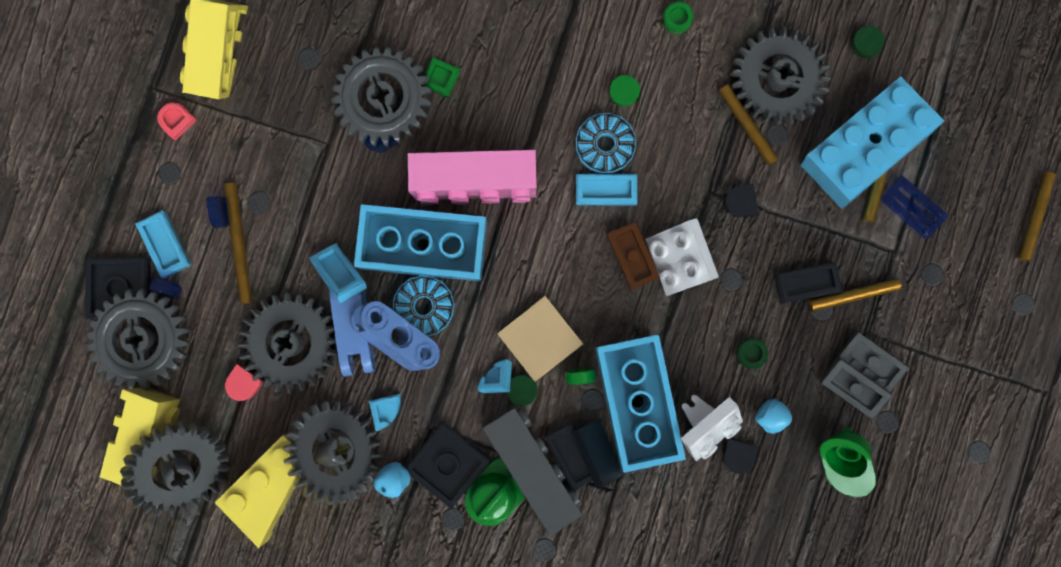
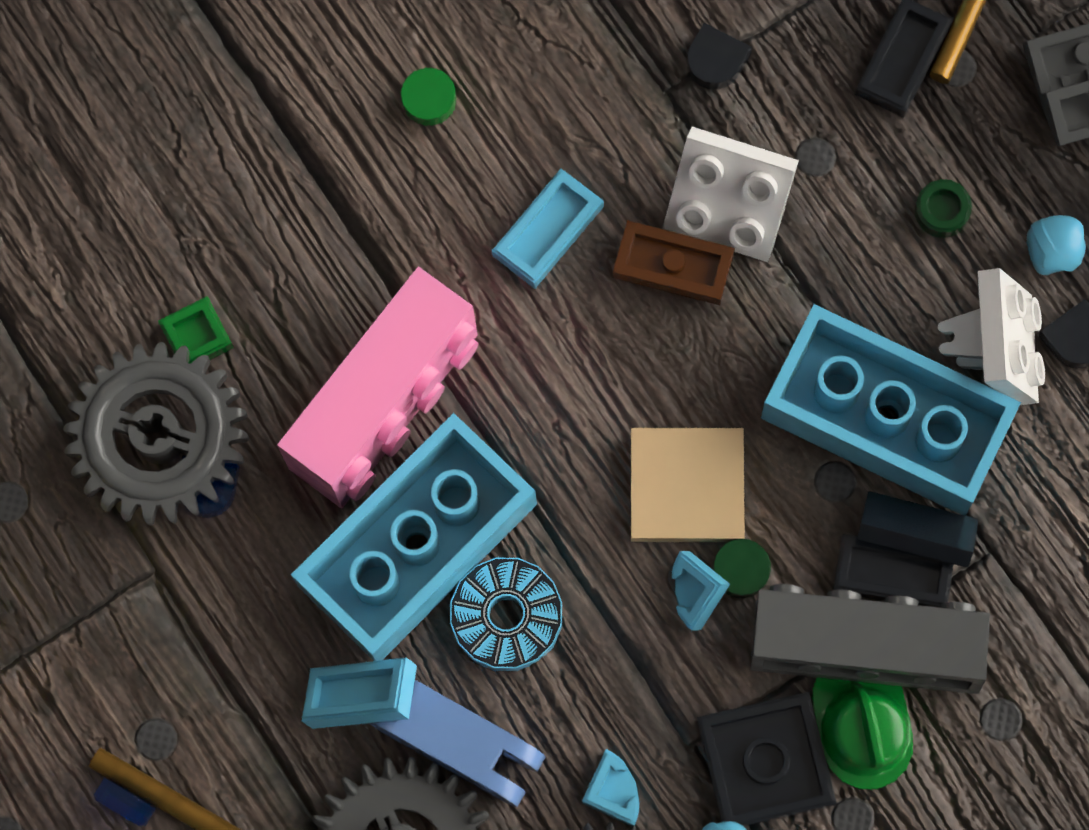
camera: 45 degrees left, 10 degrees down
medium blue piece [350,301,440,371] -> none
green tile [564,367,596,385] -> none
tile [575,113,636,174] -> none

